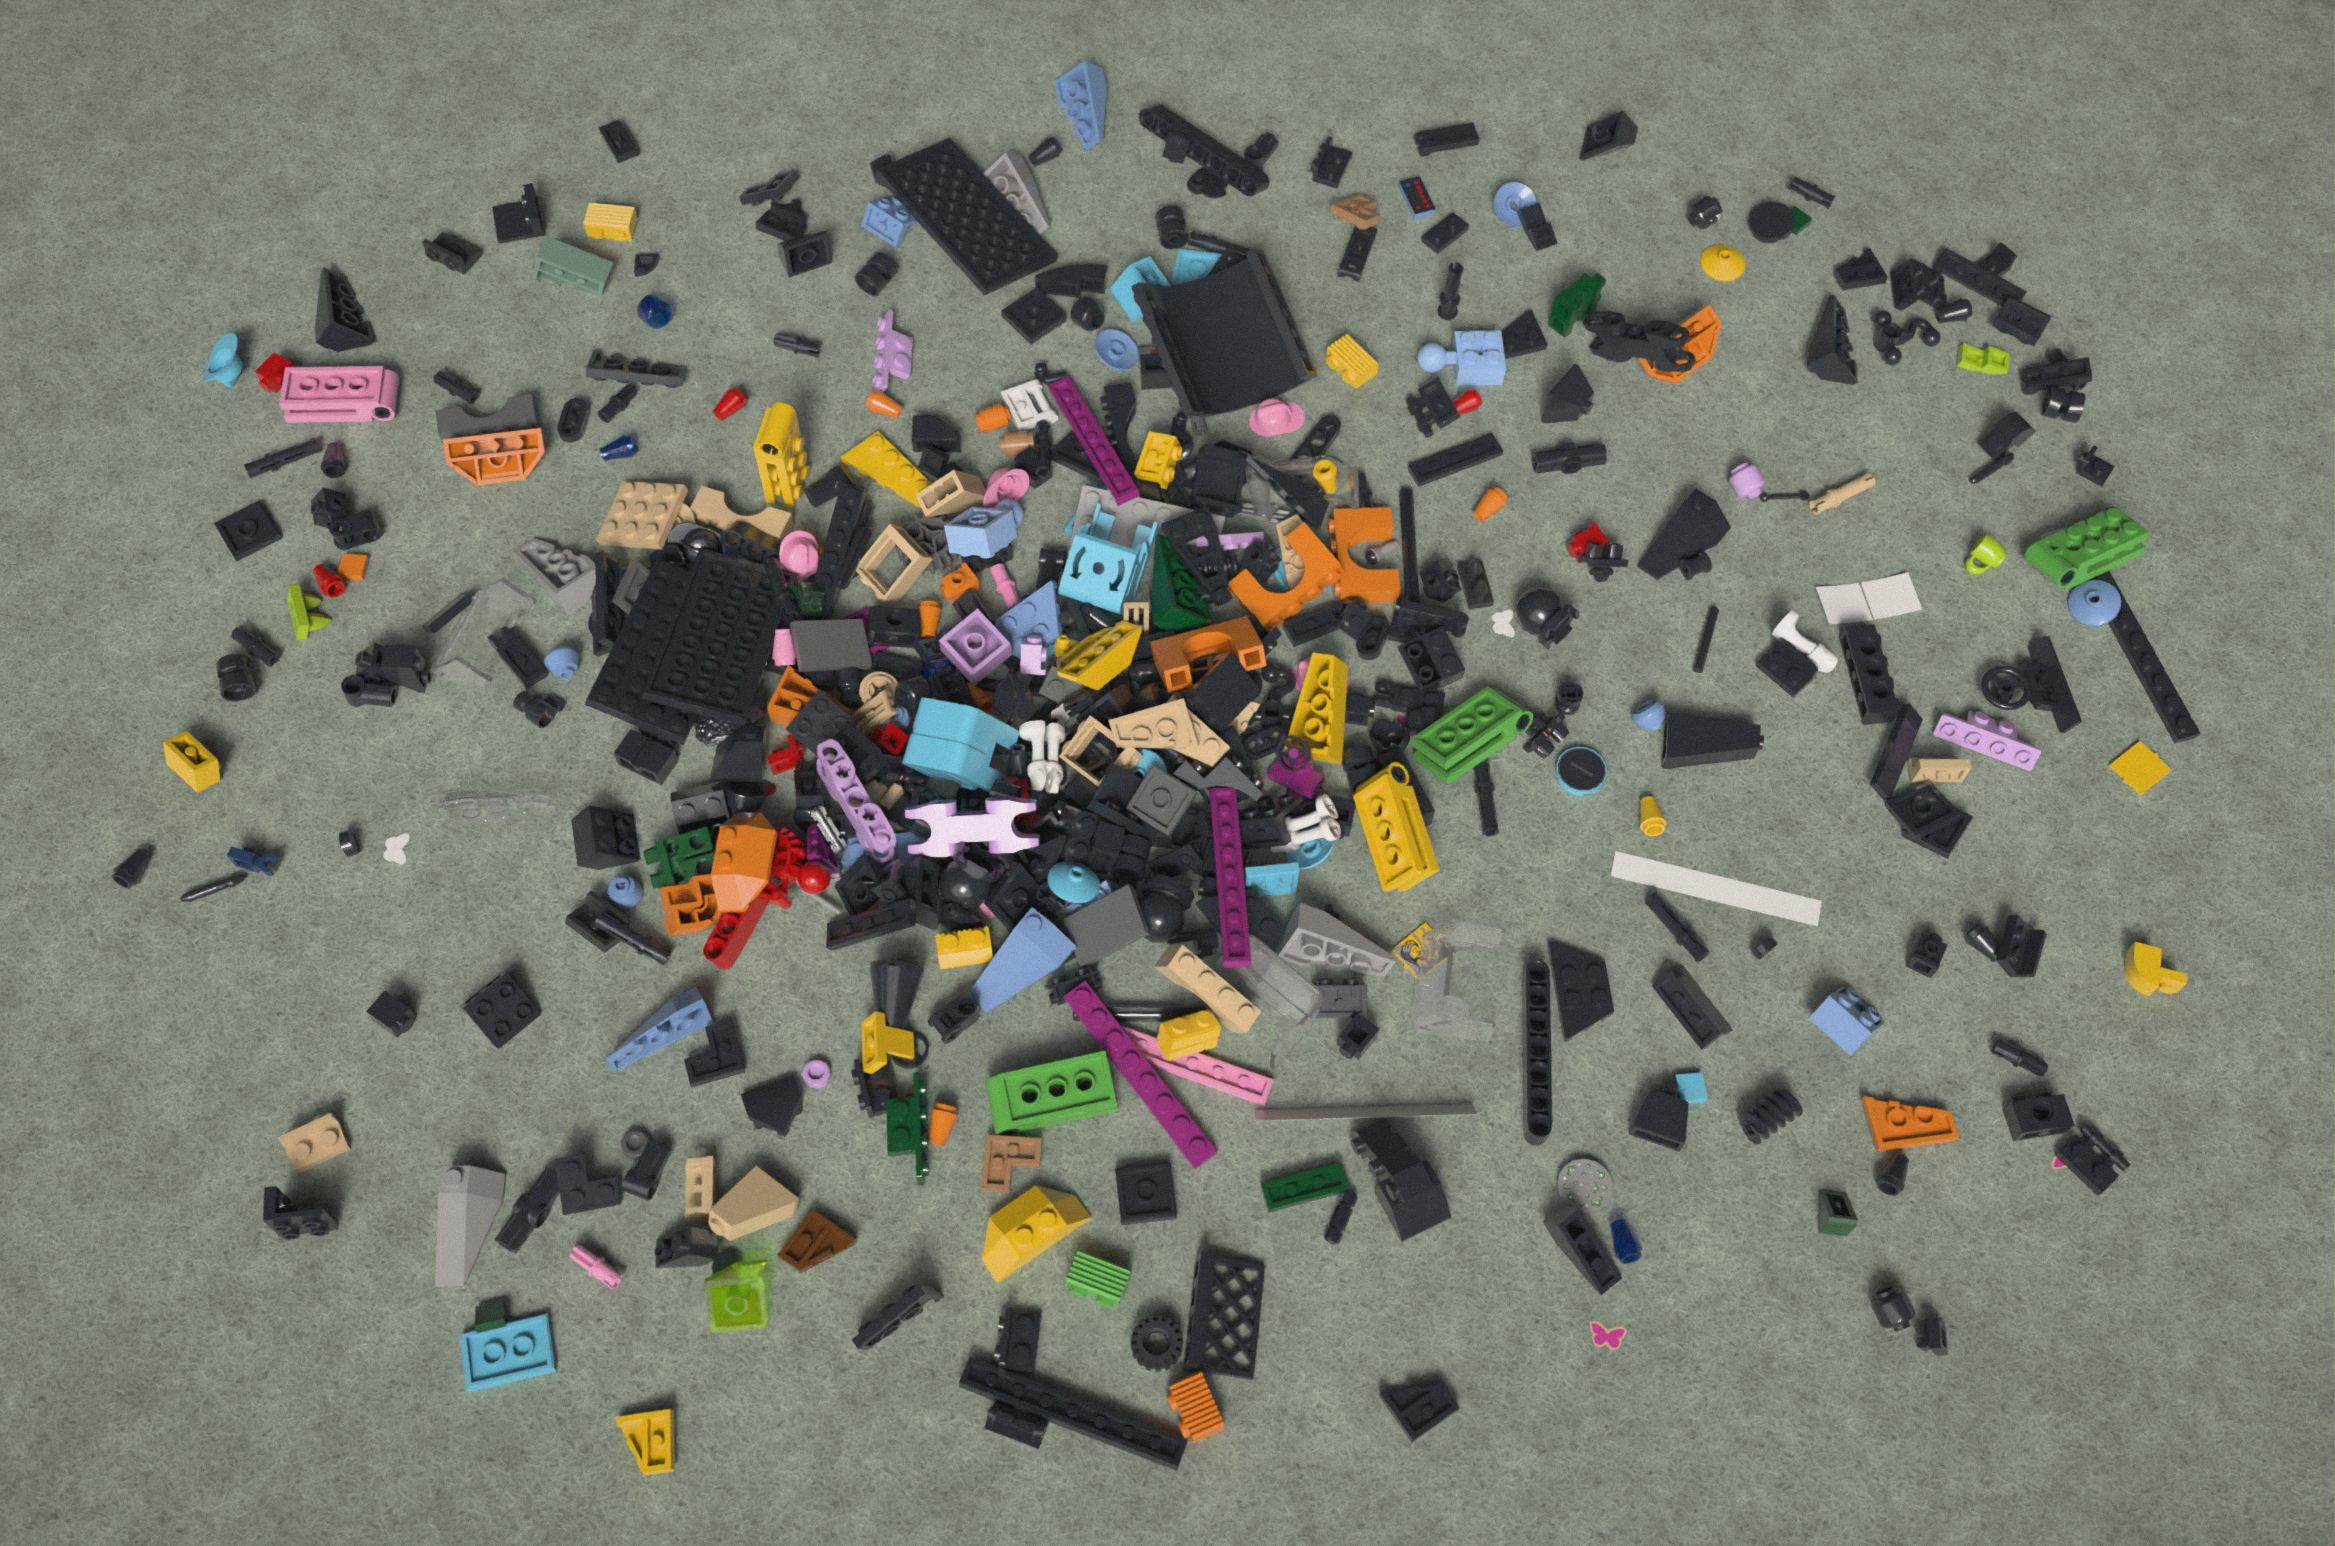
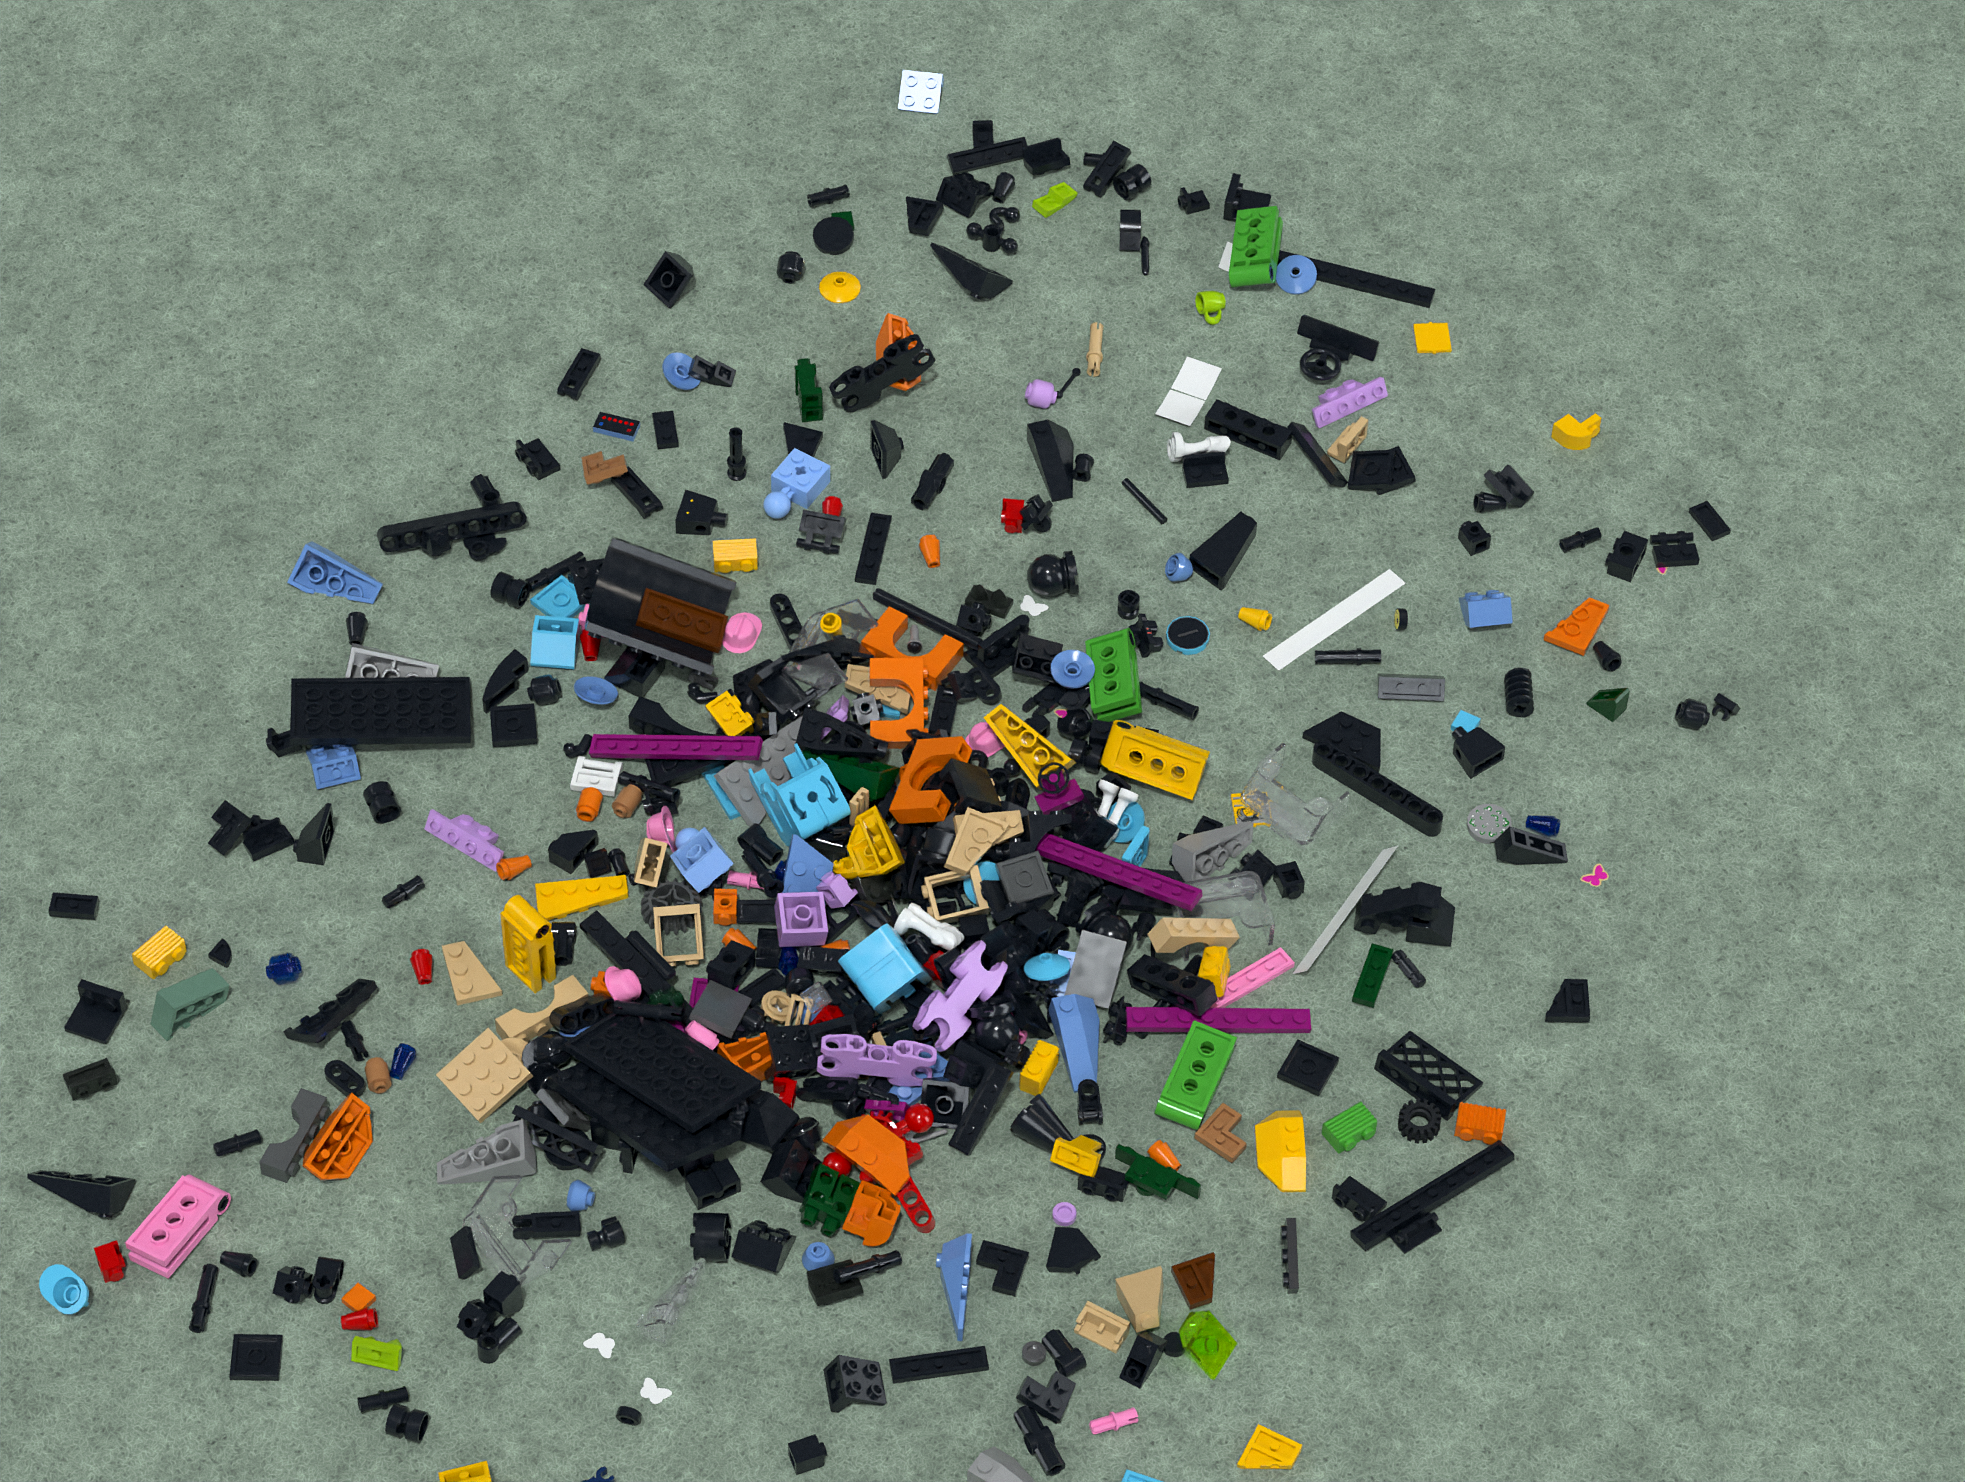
camera: 55 degrees left, 10 degrees down
none -> medium nougat brick [365,1057,392,1093]
none -> tan wing [442,941,502,1005]
none -> white sticker [583,1333,615,1358]
none -> reddish brown tile [636,588,729,653]
none -> black torso [675,490,728,535]
none -> black brick [690,1212,731,1261]
none -> black pin [741,848,784,898]
none -> black bracket [754,712,777,736]
none -> clear tile [799,981,833,1014]
none -> black tile [889,1346,989,1384]
none -> bracket [898,70,944,114]
none -> black piece [906,729,943,739]
none -> medium blue dish [1051,650,1095,688]
none -> black brick [1127,954,1218,1016]
none -> black tile [1193,815,1223,834]
none -> black bracket [1223,173,1271,221]
none -> black tile [1689,501,1731,541]

